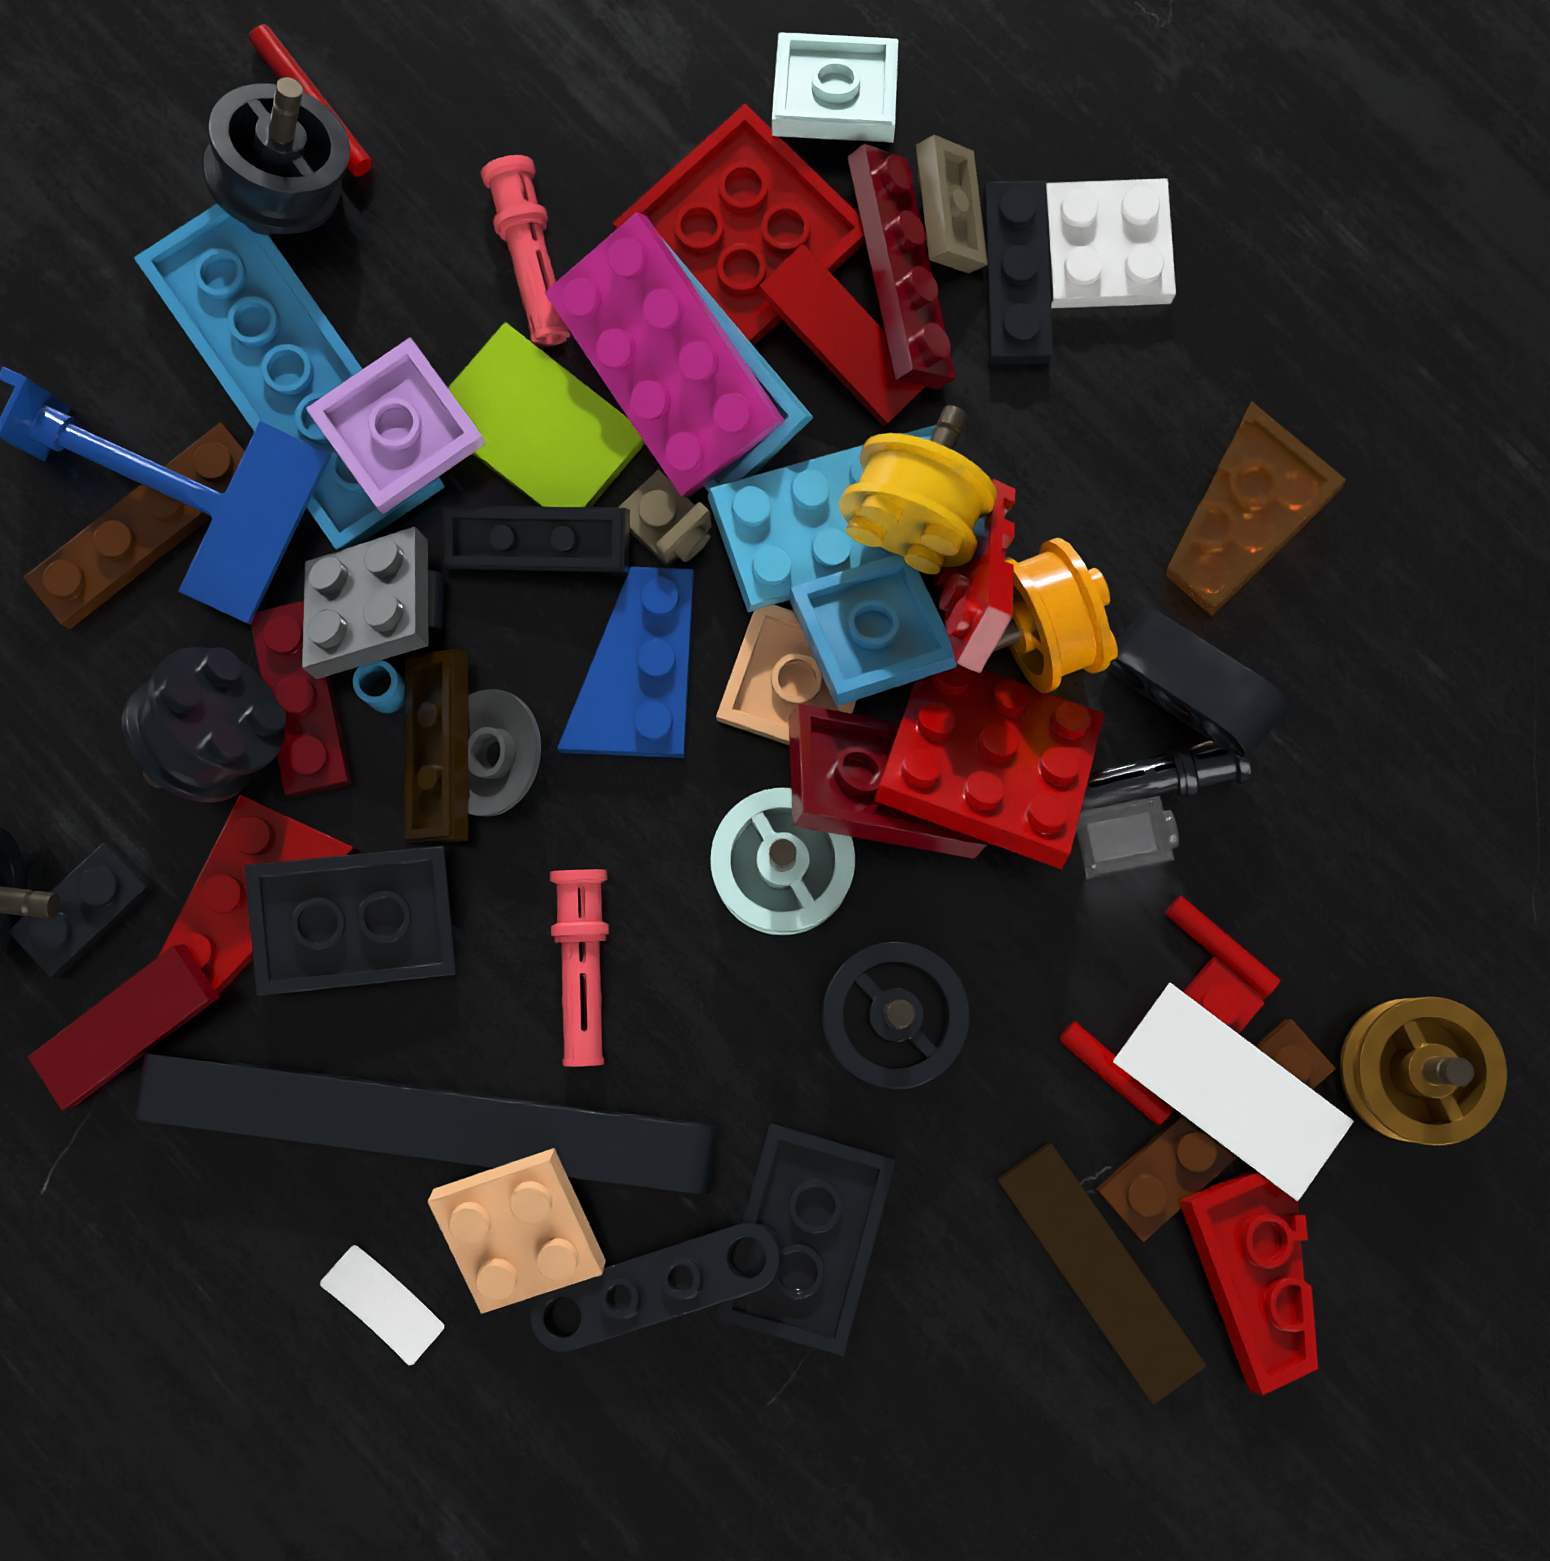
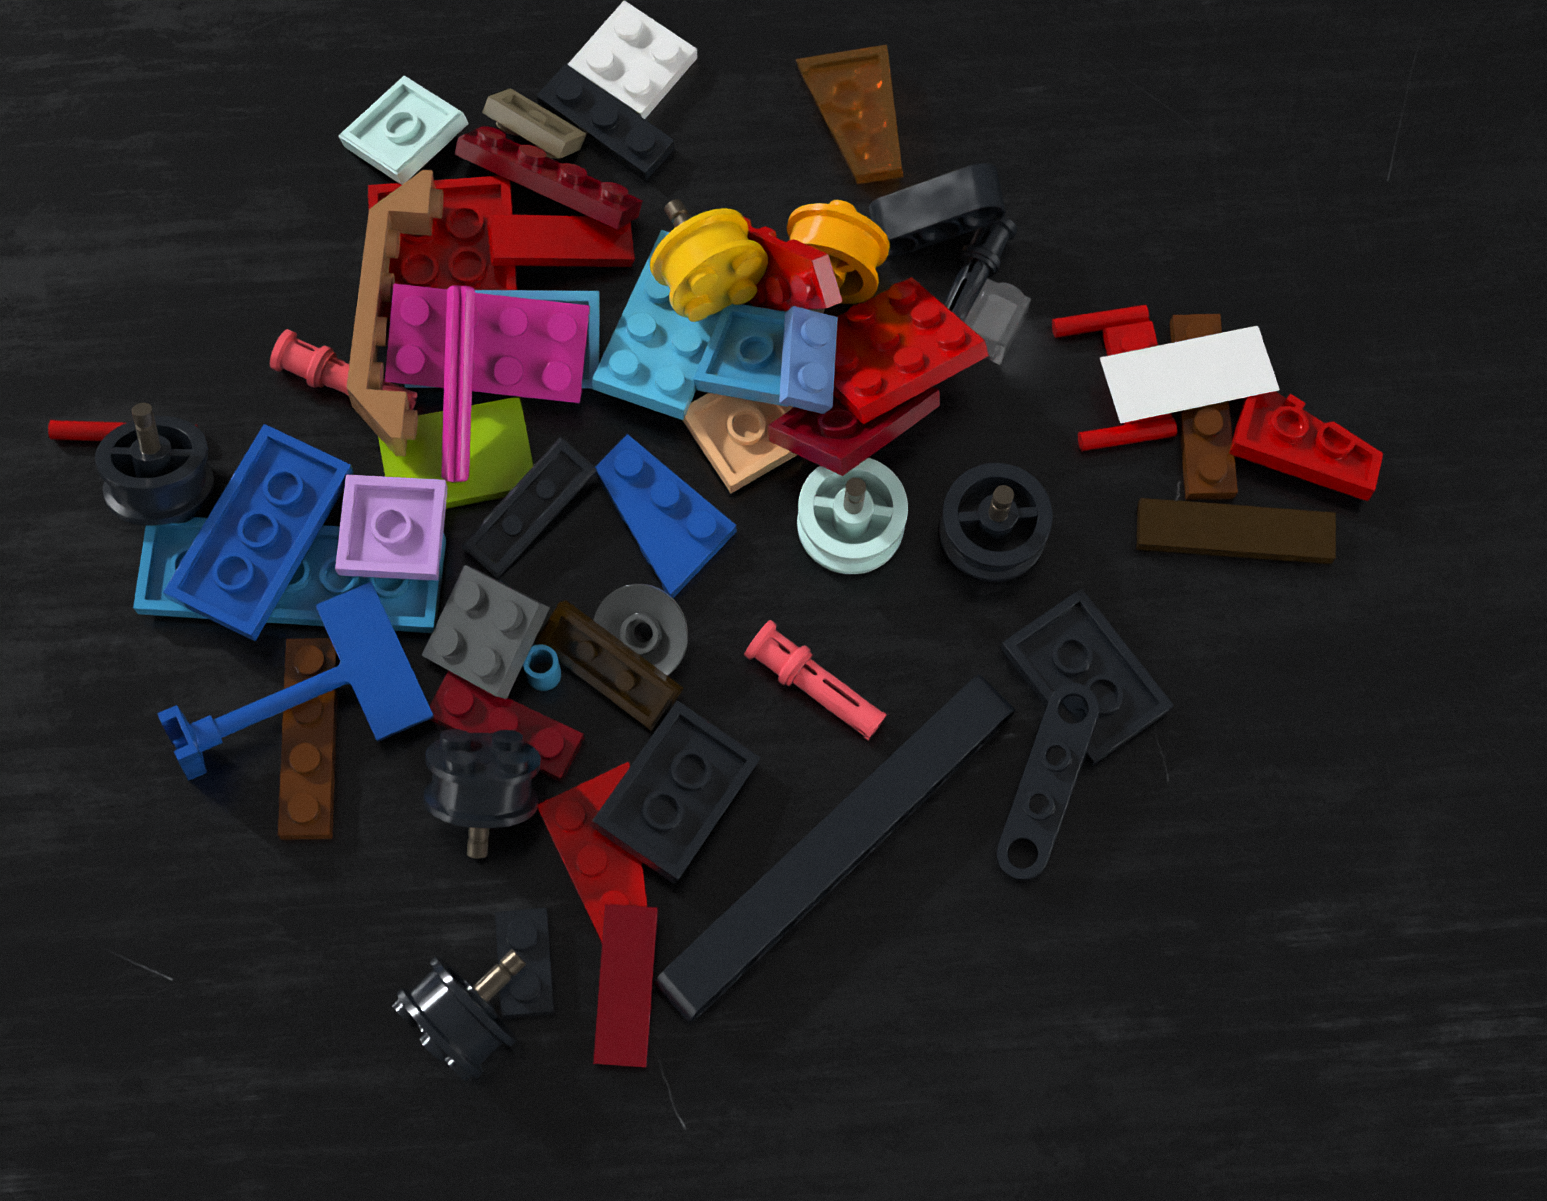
camera: 55 degrees left, 10 degrees down
white sticker [320,1245,444,1365] -> none
light nougat plate [428,1148,606,1314] -> none
dark tan bracket [618,469,712,568] -> none
pearl gold wheel [1340,997,1507,1145] -> none
none -> blue plate [163,424,354,641]
none -> medium nougat slope [346,170,443,456]
none -> dark pink axle [441,285,475,482]
none -> medium blue plate [779,306,838,414]

